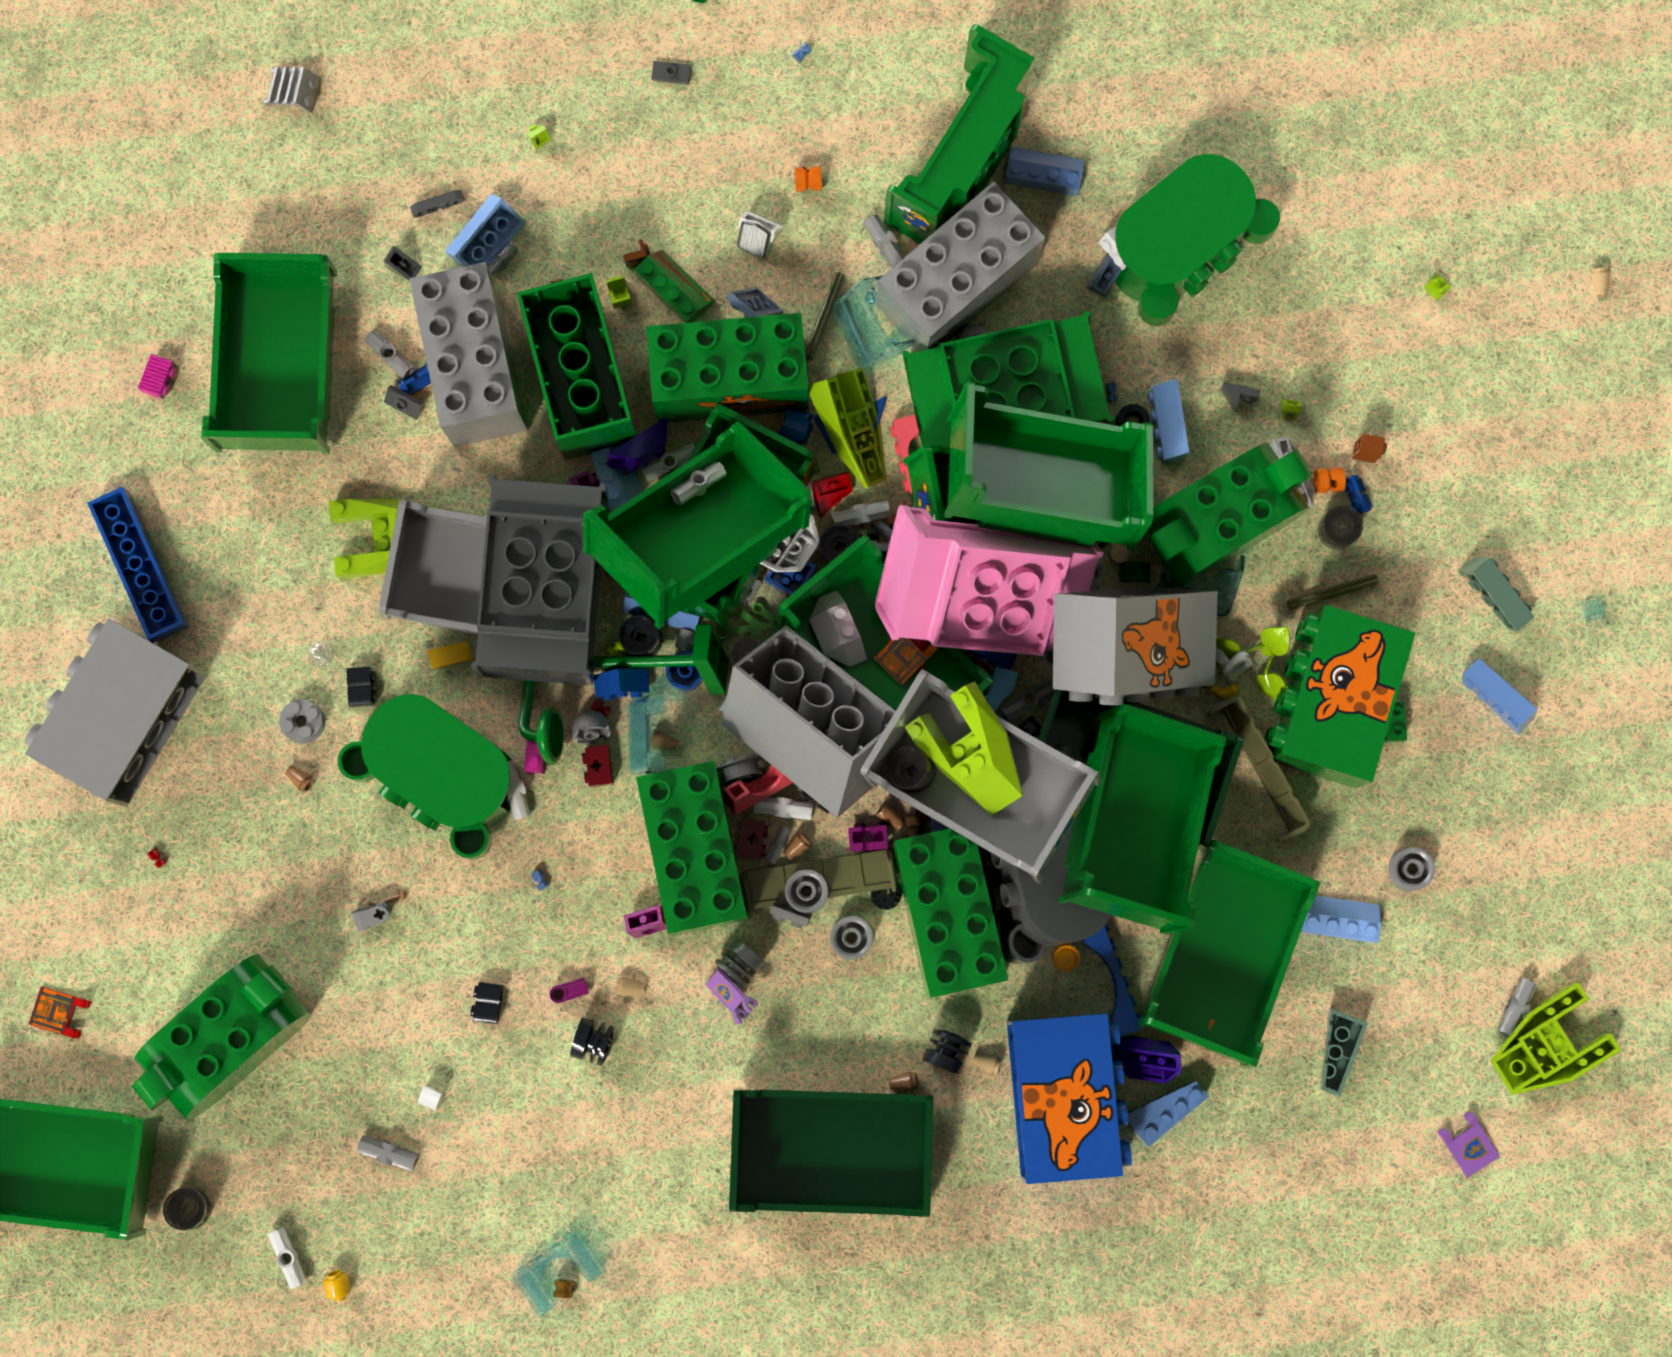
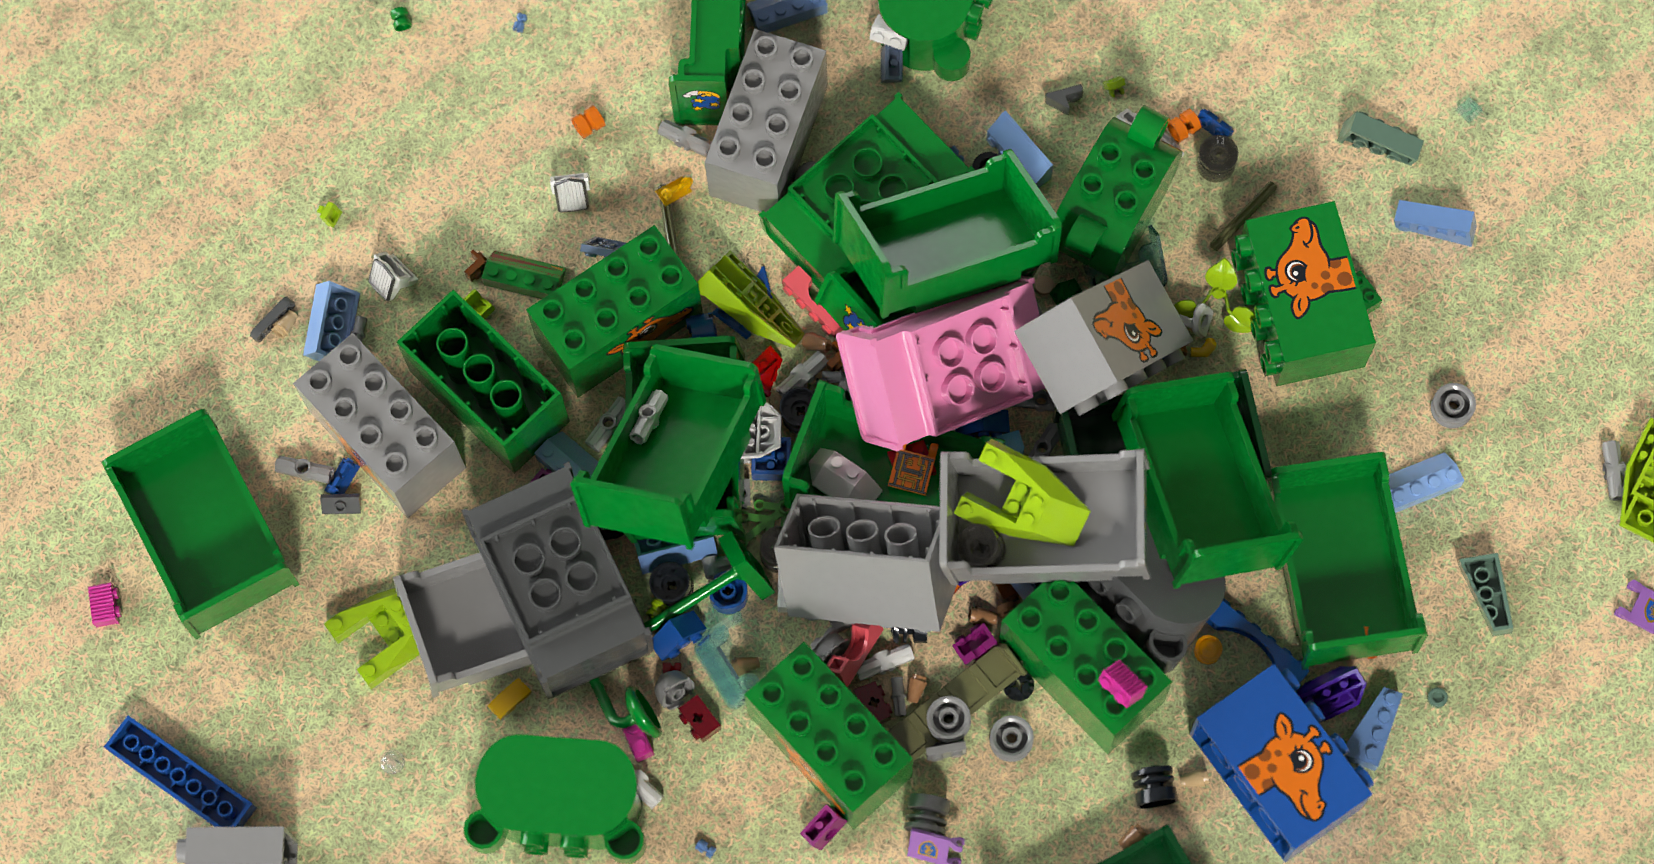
camera: 25 degrees left, 10 degrees down
light grey plate [263,67,320,113] -> none
light grey wheel [279,700,325,744] -> none
black brick [347,667,377,708] -> none
dark grey slope [383,245,422,281] -> none
dark purple wedge [607,418,667,475] -> none
dark grey plate [651,61,691,85] -> none
clear light blue windscreen [833,275,916,369] -> none
olive piece [1207,695,1311,842] -> none
dark orange brick [1352,433,1387,463] -> none
none -> tan cone [271,310,298,339]
none -> white piece [368,252,419,301]
none -> yellow hinge [655,176,693,207]
none -> medium nougat cone [802,332,832,351]
none -> dark pink brick [1098,660,1147,708]
none -> sand green tile [1427,687,1448,708]

